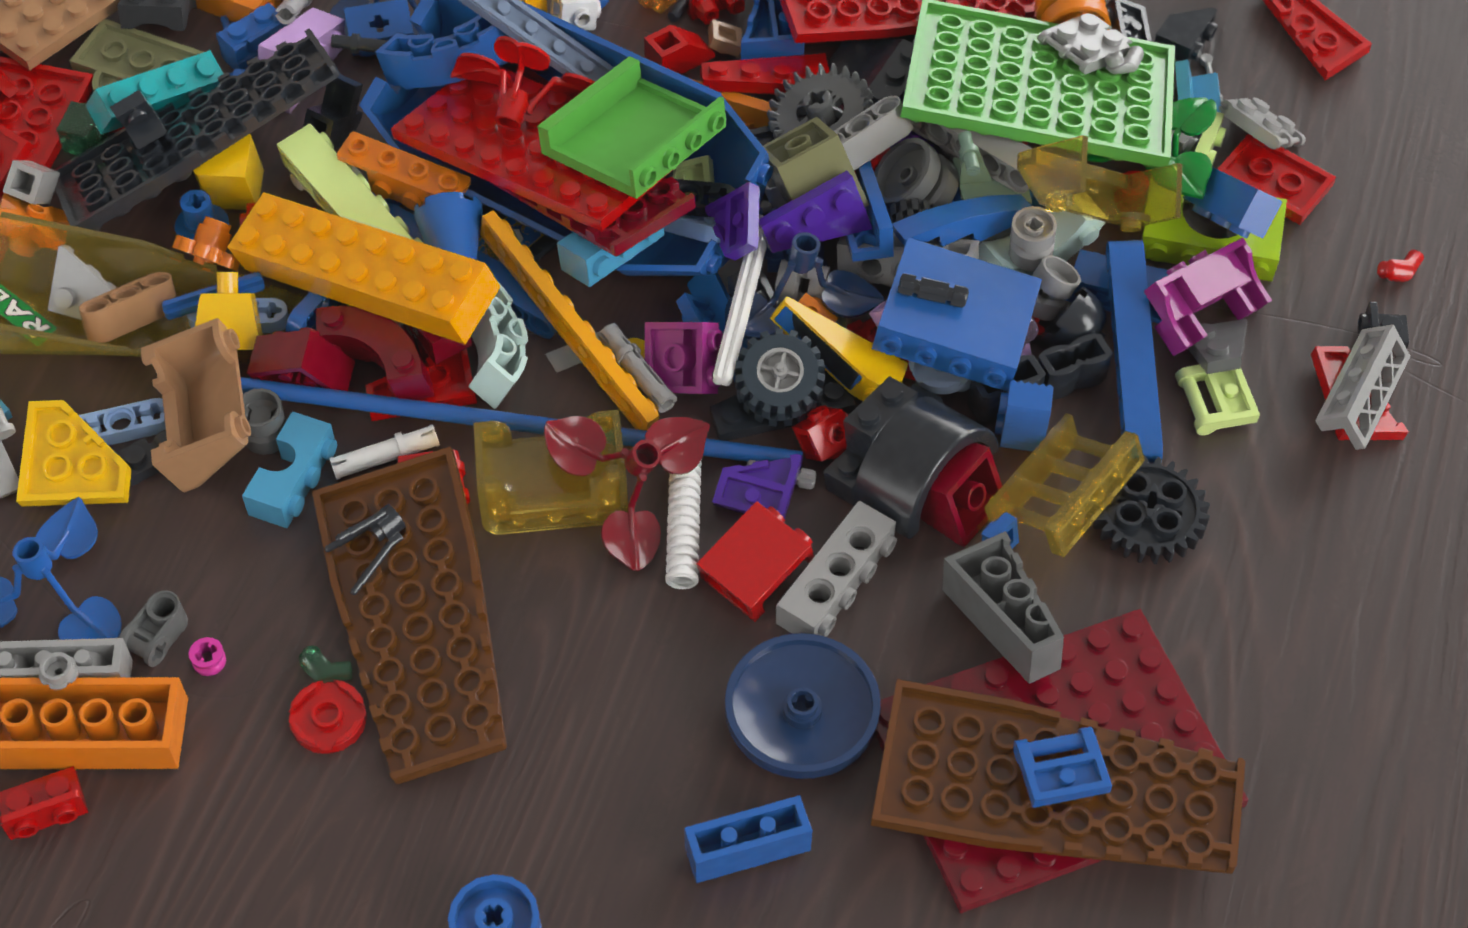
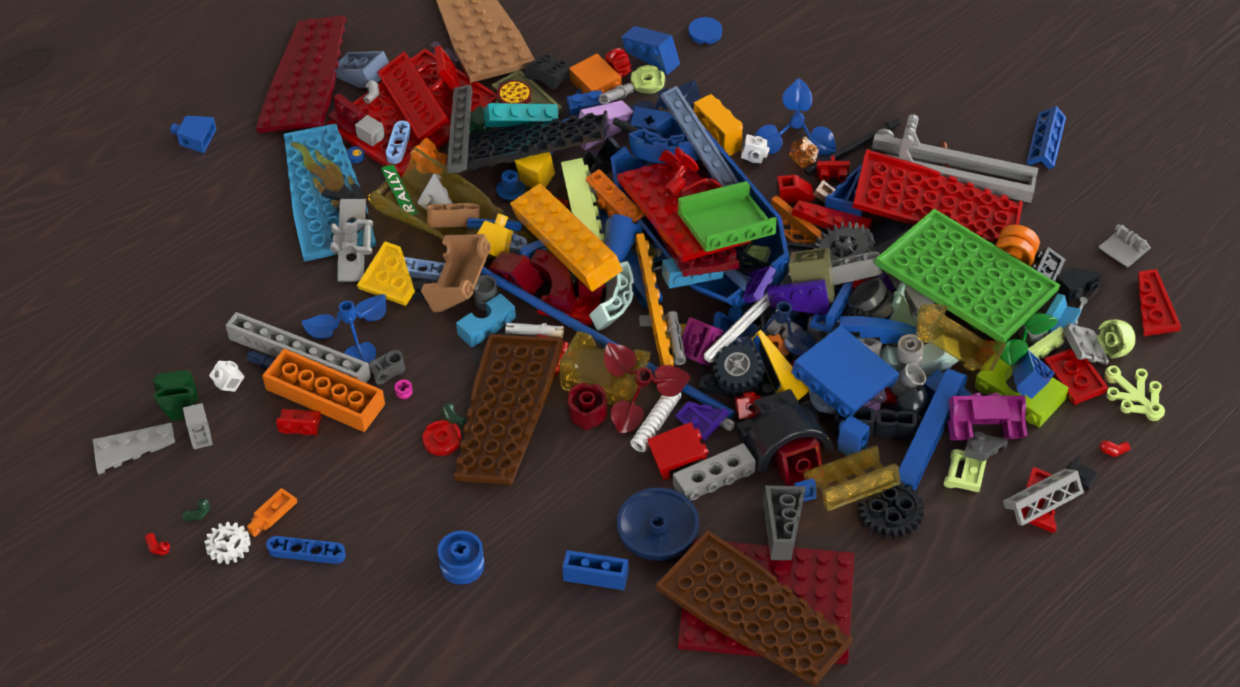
camera: 30 degrees right, 5 degrees down
light grey brick [2,160,60,204] -> none
light grey plate [39,652,79,690] -> none
black slope [110,90,167,149] -> none
orange plant [172,216,240,271] -> none
black plant [324,504,406,595] -> none
black axle [898,273,969,308] -> none
blue plate [1013,726,1112,808] -> none
light grey plate [1038,14,1133,74] -> none
light grey arm [1105,46,1144,75] -> none
none -> dark grey plate [447,85,473,174]
none -> tile [497,80,532,104]
none -> dark red brick [568,382,607,430]
none -> yellowish green cylinder [1097,319,1135,359]
none -> yellowish green plant [1104,366,1165,421]

